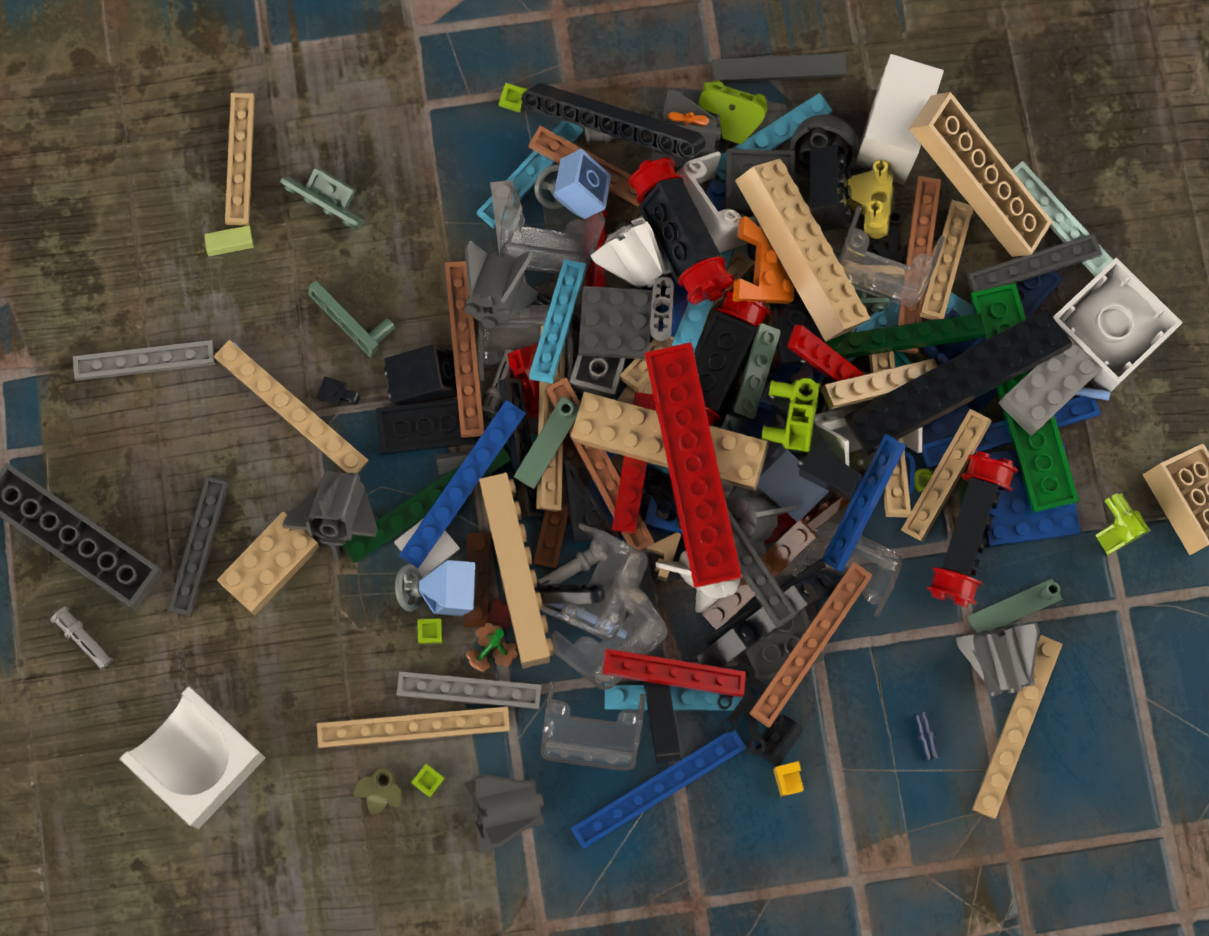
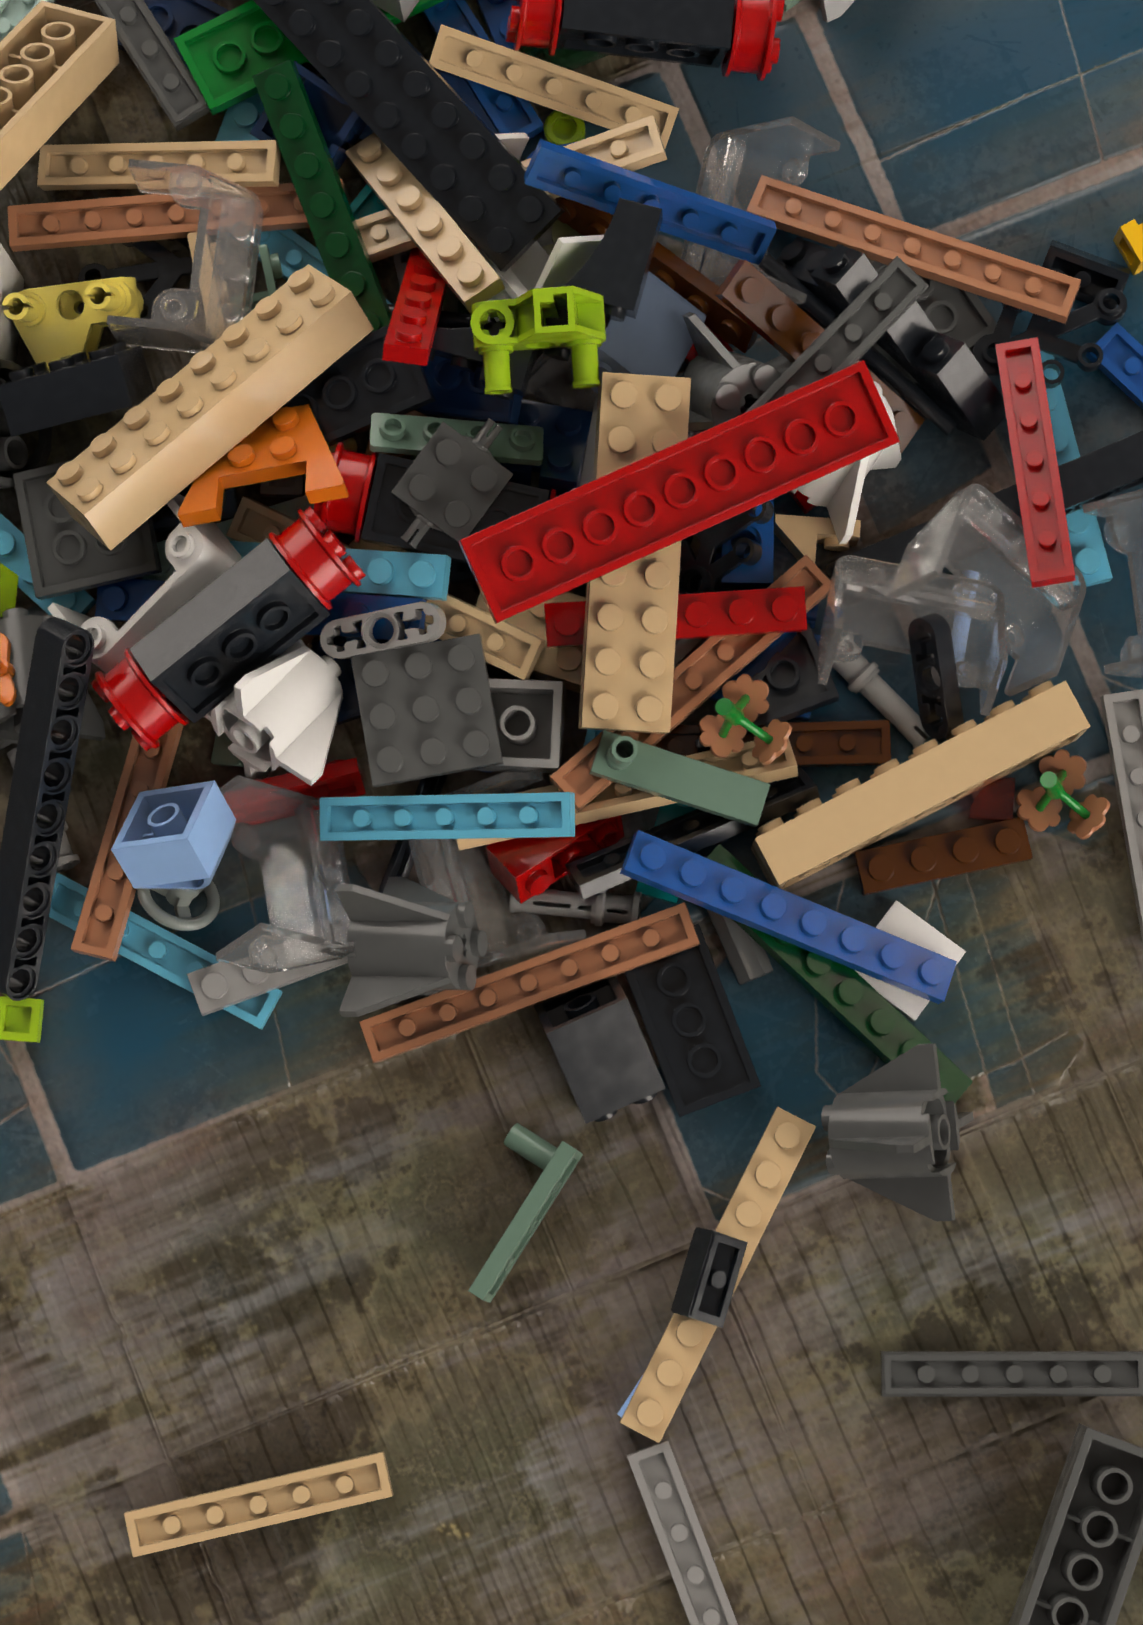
camera: 90 degrees left, 5 degrees up
yellowish green slope [204,225,254,256] -> none
tan brick [217,511,320,616] -> none
sand green bracket [280,168,365,228] -> none
black plate [317,376,360,406] -> none
light blue piece [395,560,475,616] -> none
lime plate [417,618,442,644] -> none
dark blue pin [912,711,940,761] -> none
none -> dark grey plate [391,418,513,549]
none -> black slope [671,1227,748,1328]
none -> nougat plant [699,674,792,765]

